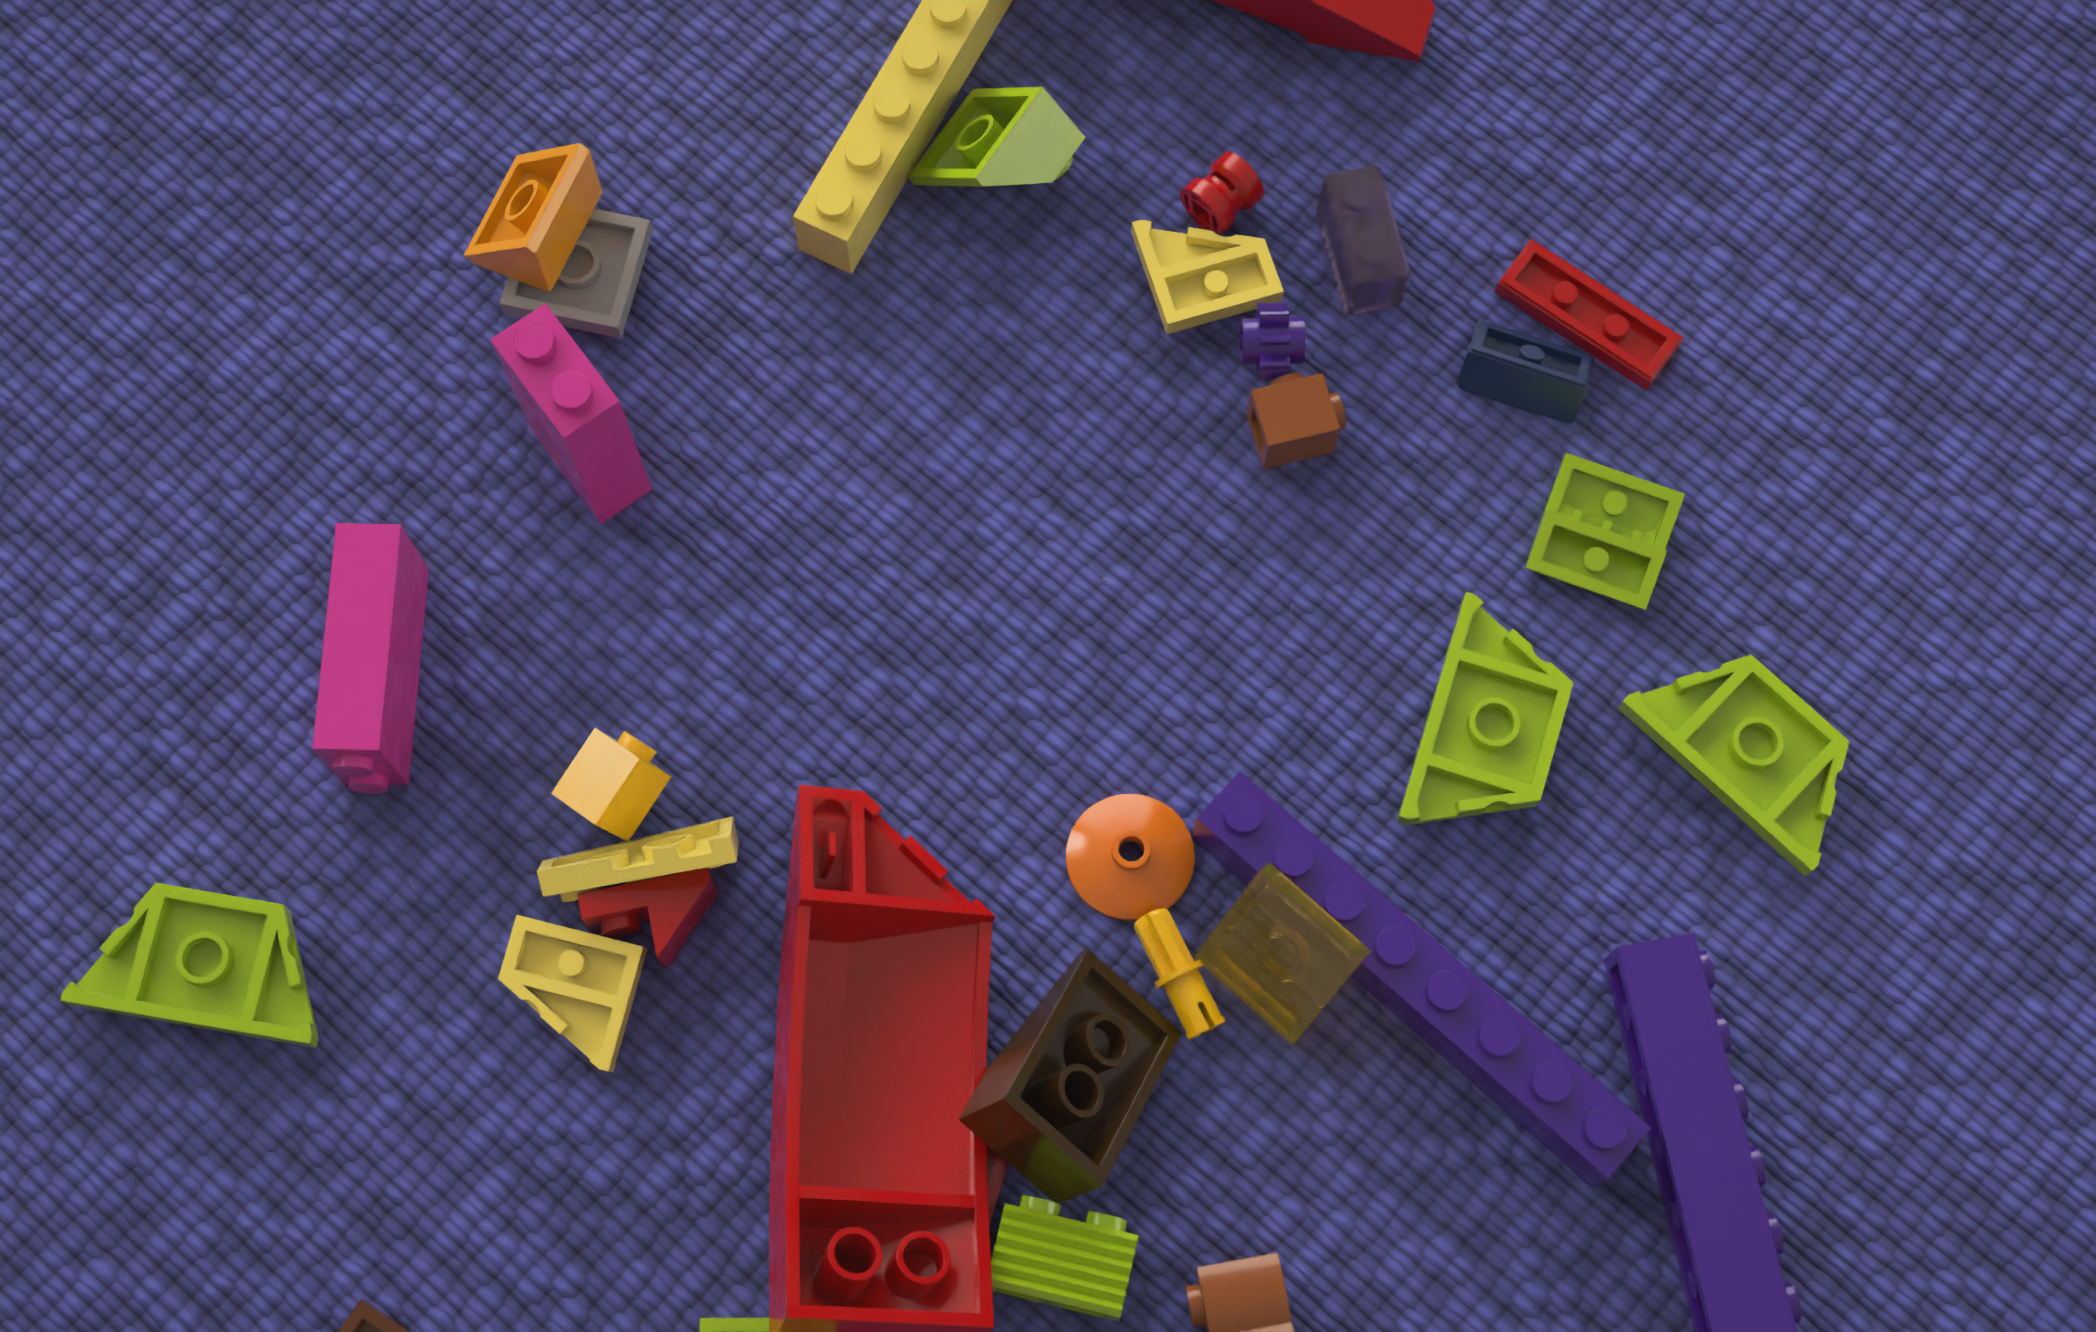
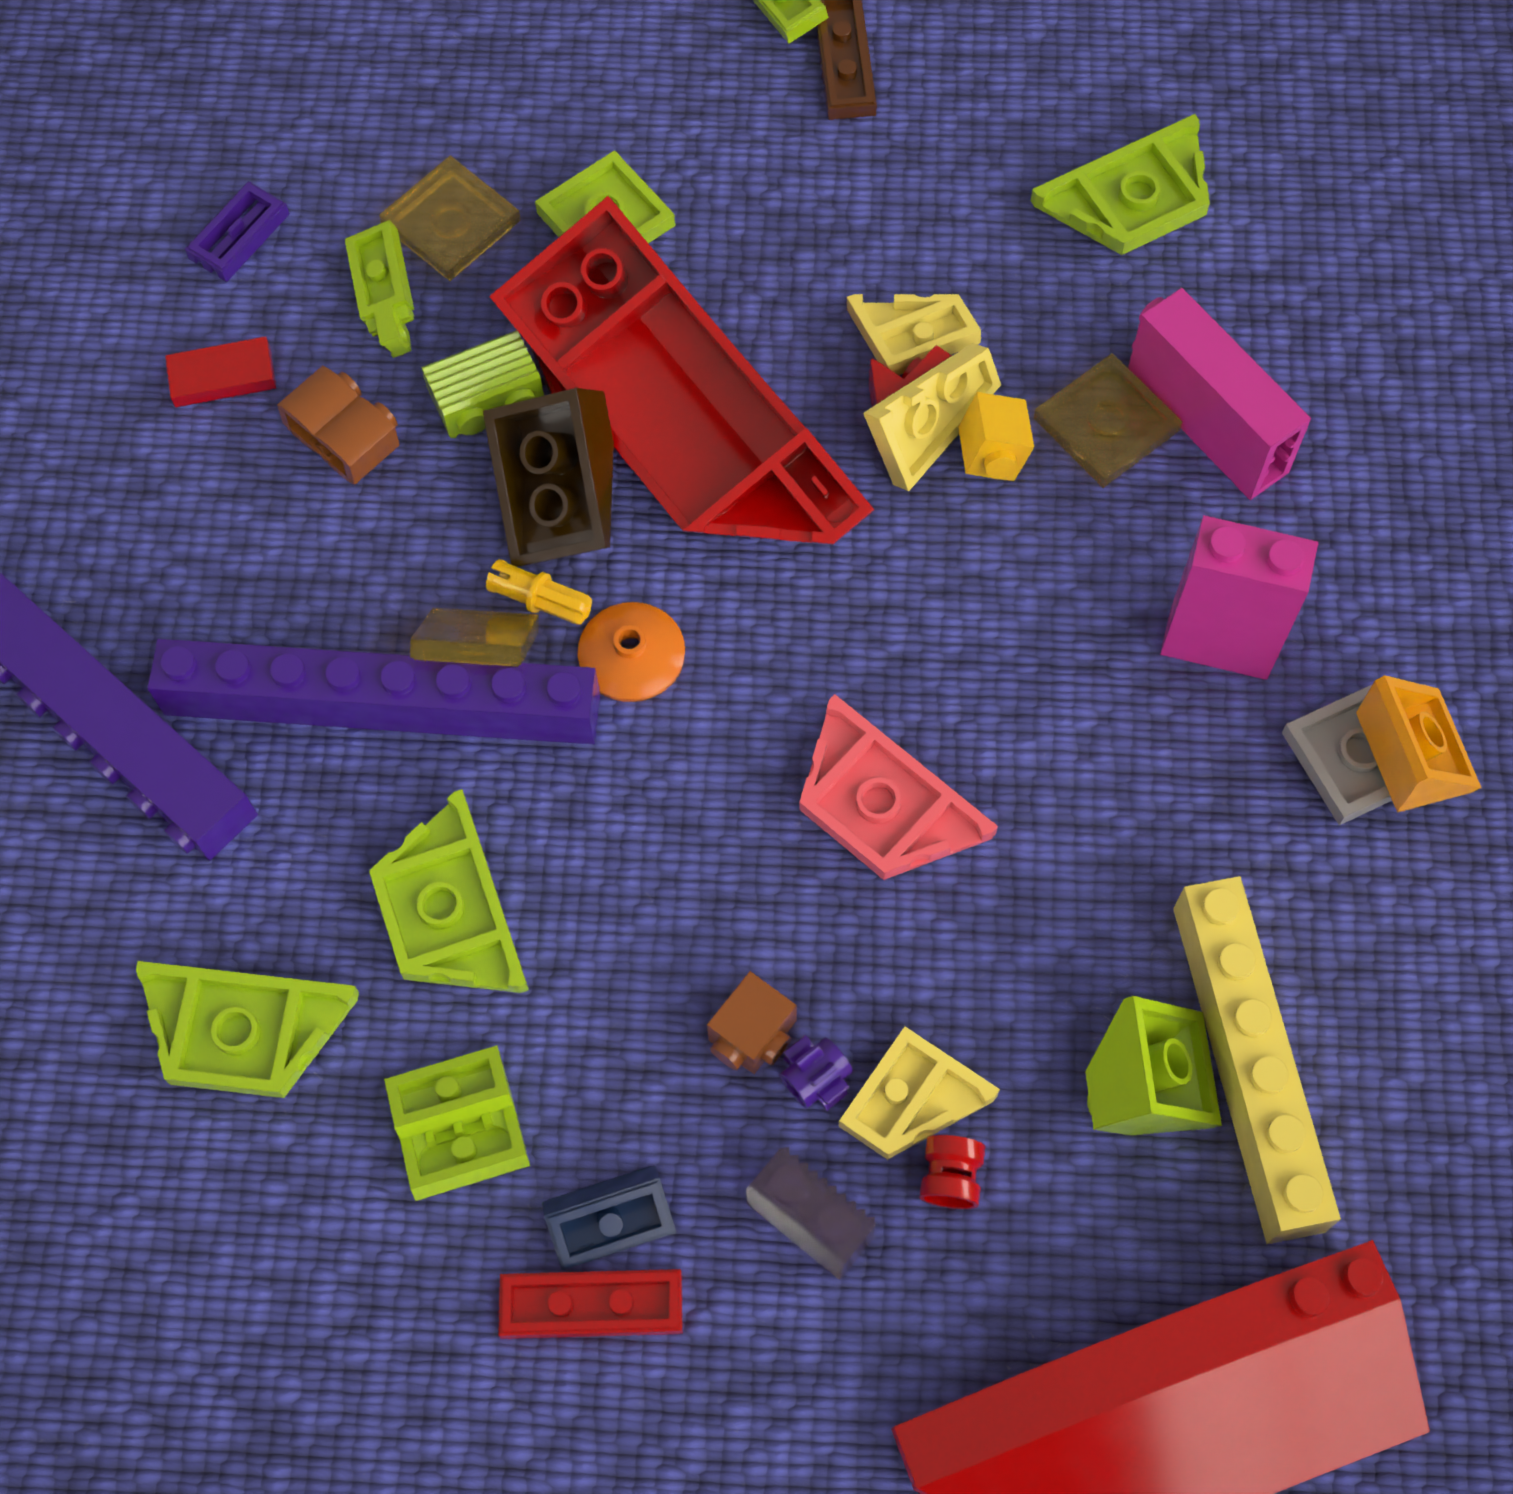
camera: 145 degrees right, 5 degrees down
none -> coral wing [799,694,998,880]
none -> clear yellow tile [1034,353,1183,488]

